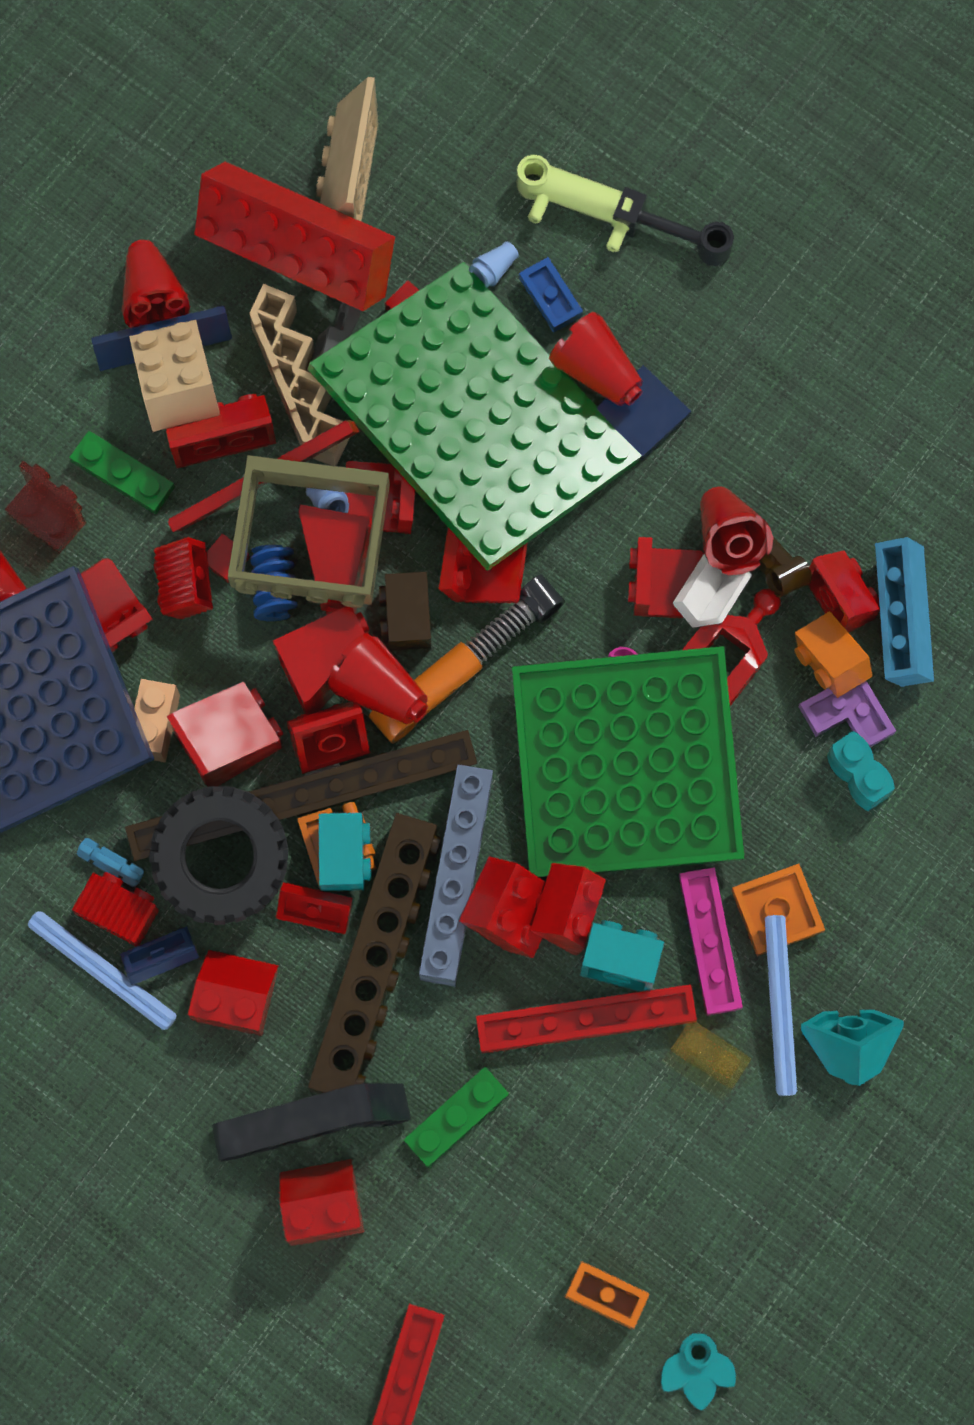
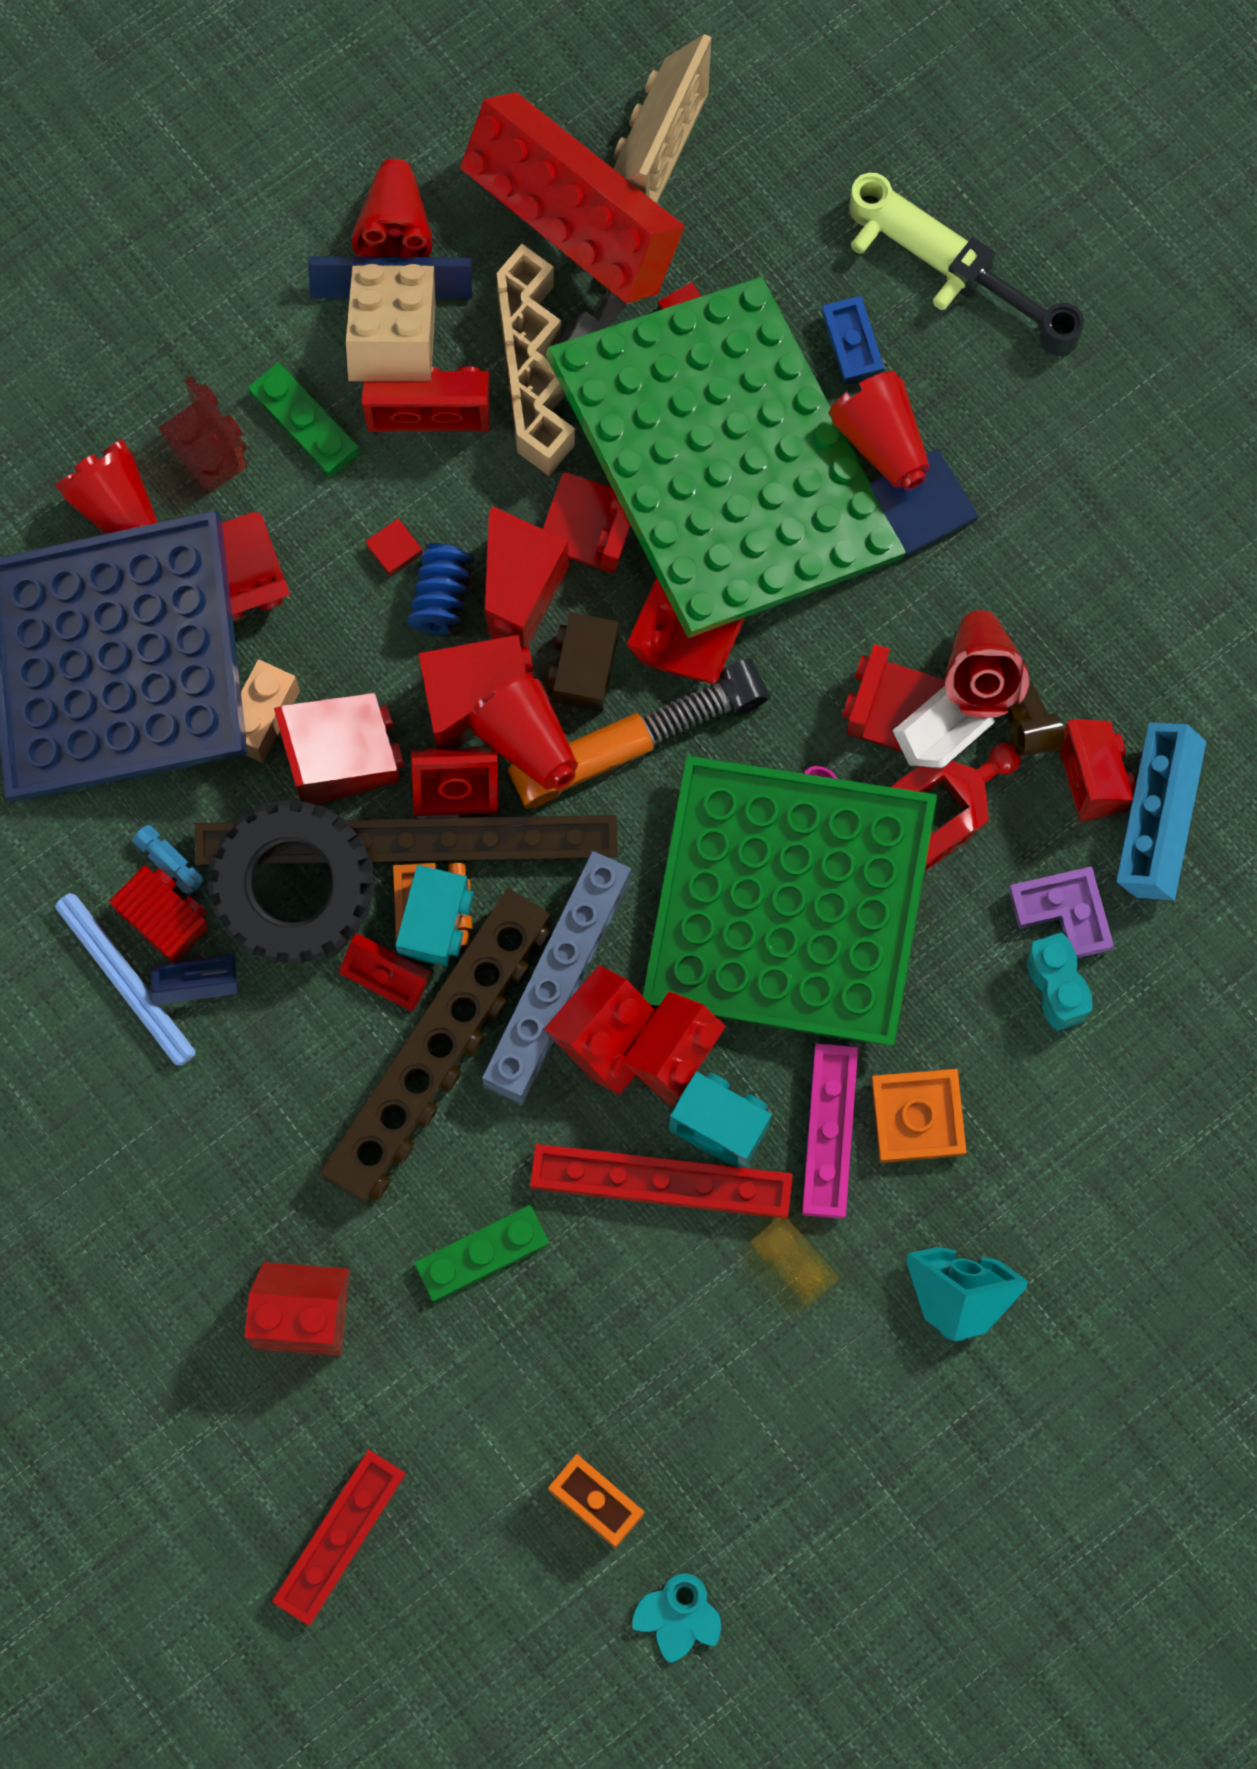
camera: 15 degrees right, 0 degrees up
red brick [154,537,213,619] -> none
red tile [168,420,359,532] -> none
red slope [188,950,279,1036] -> none
black beam [212,1083,411,1162] -> none
olive window [228,455,390,608] -> none
light blue cone [306,488,349,513] -> none
light blue cone [469,242,519,288] -> none
light blue axle [765,915,797,1096] -> none
orange brick [794,611,873,698] -> none

